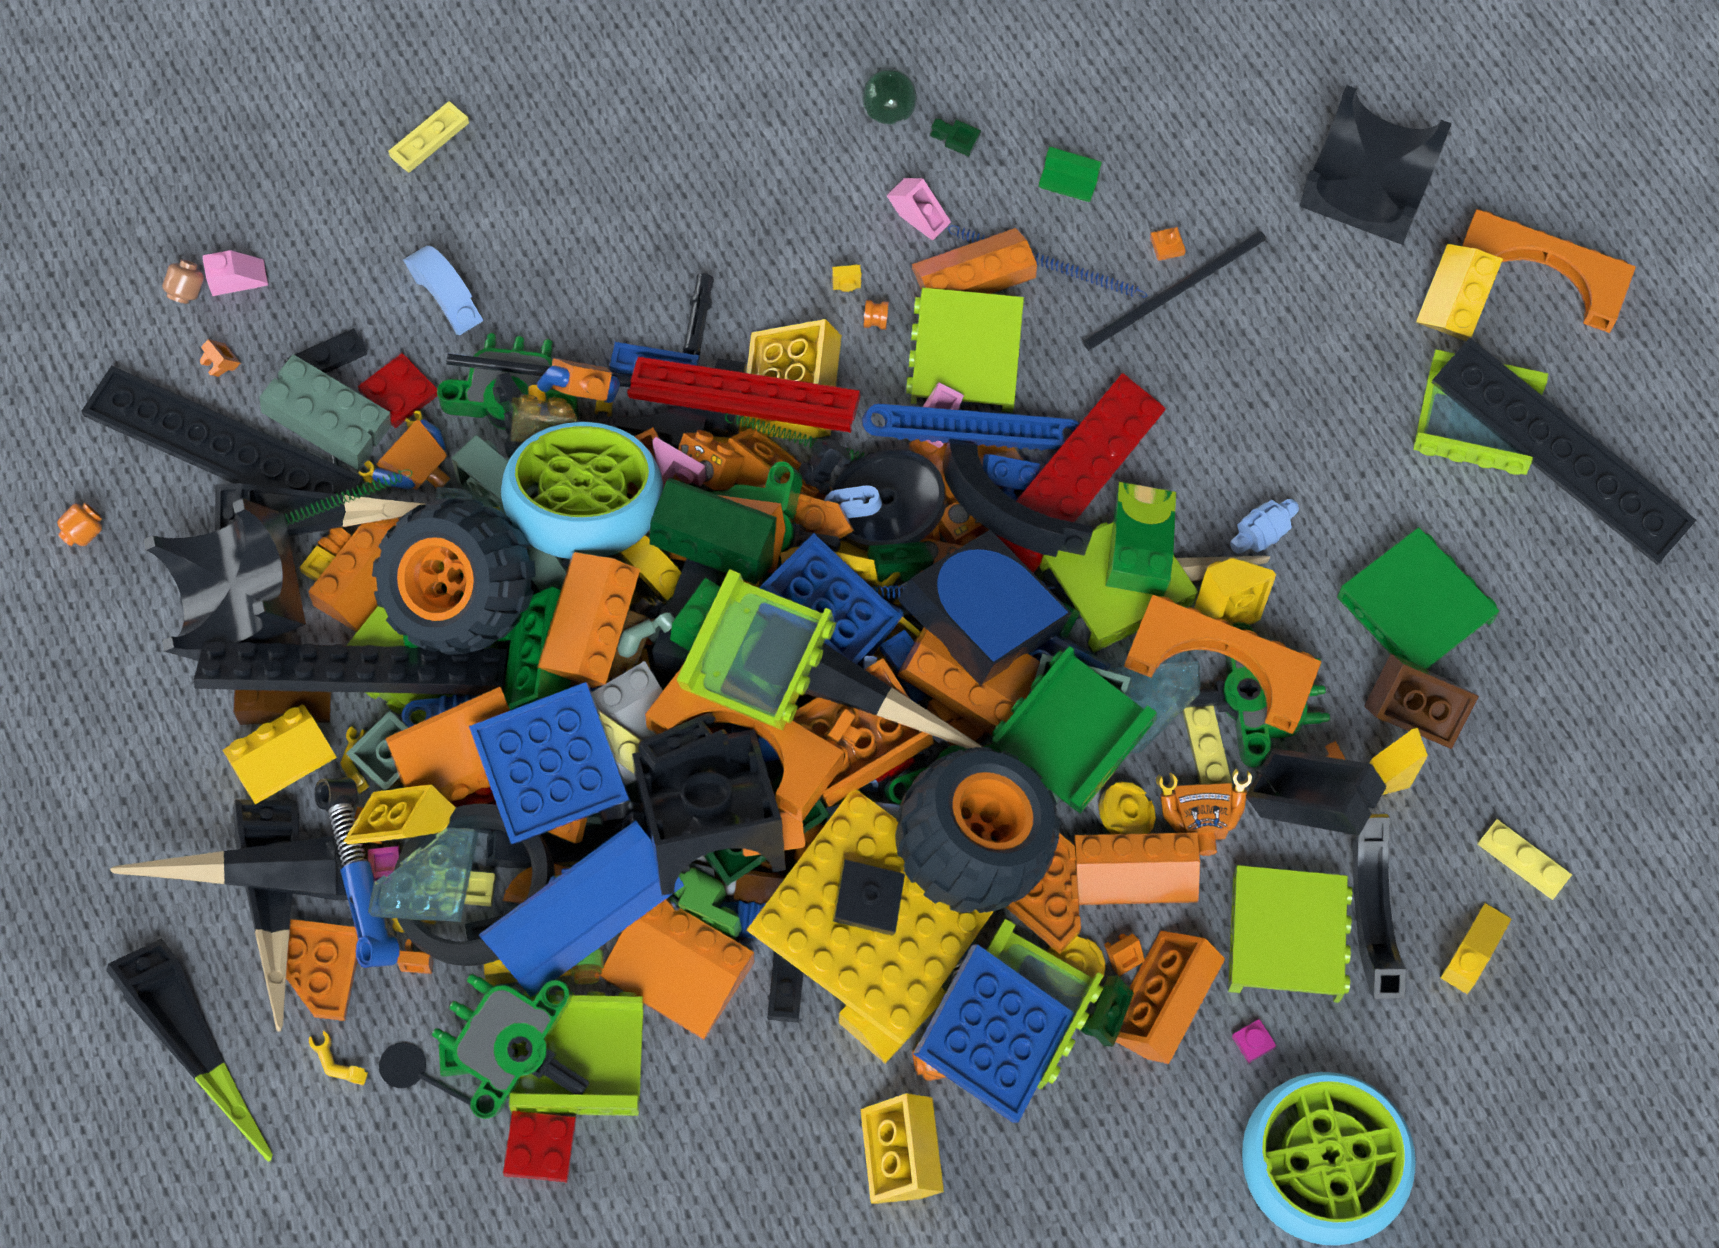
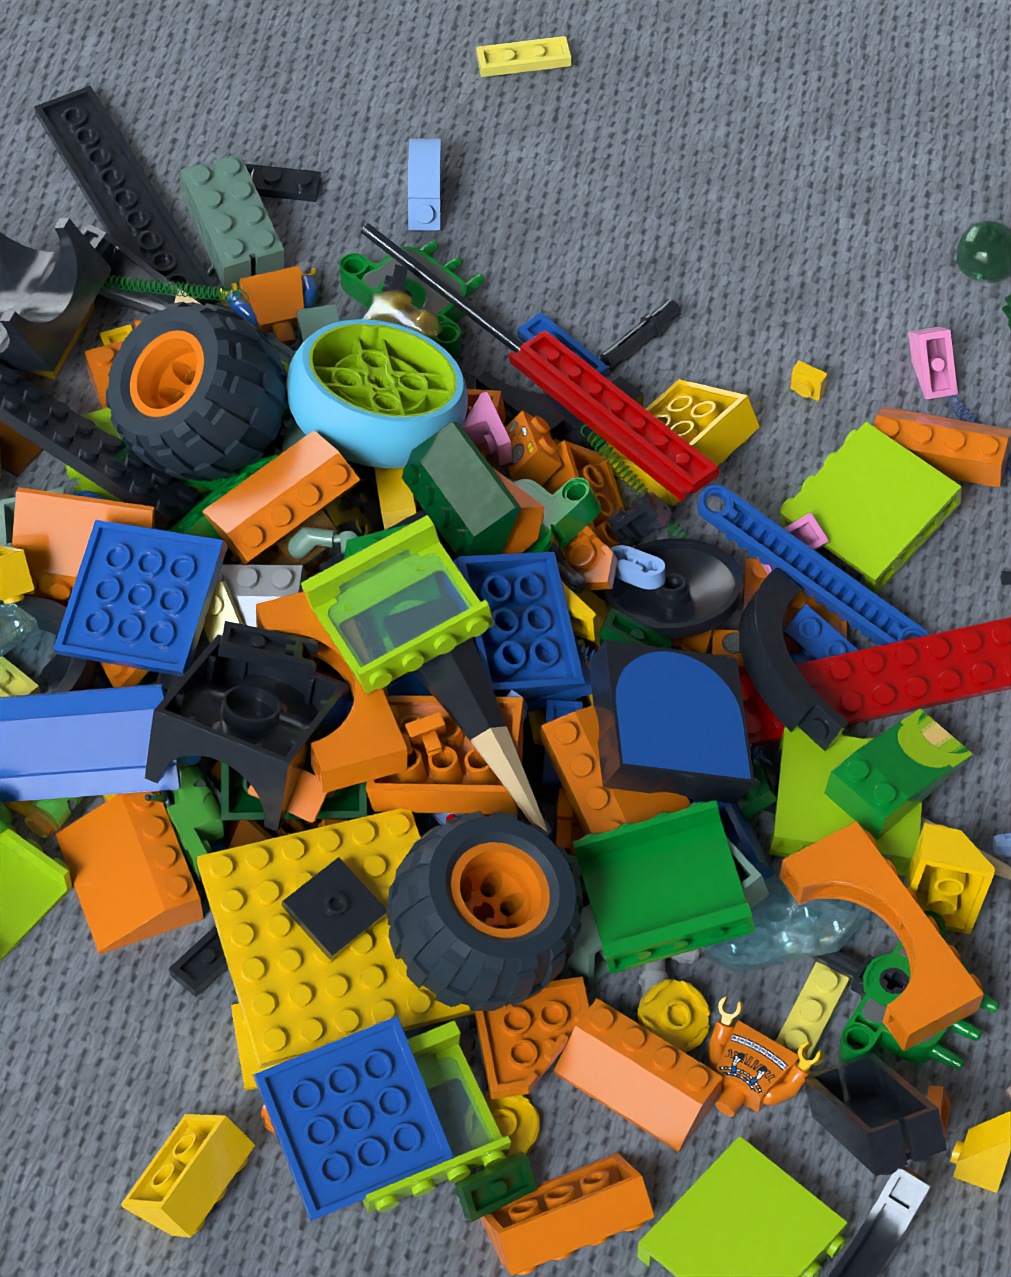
camera: 40 degrees right, 10 degrees down
nougat head [162,259,204,304] -> none
orange tile [200,339,241,377] -> none
bright pink slope [202,250,268,296] -> none
red plate [357,353,438,428] -> none
torso [528,358,620,417] -> none
orange wheel [864,300,889,330] -> none
orange tile [1104,933,1145,976] -> none

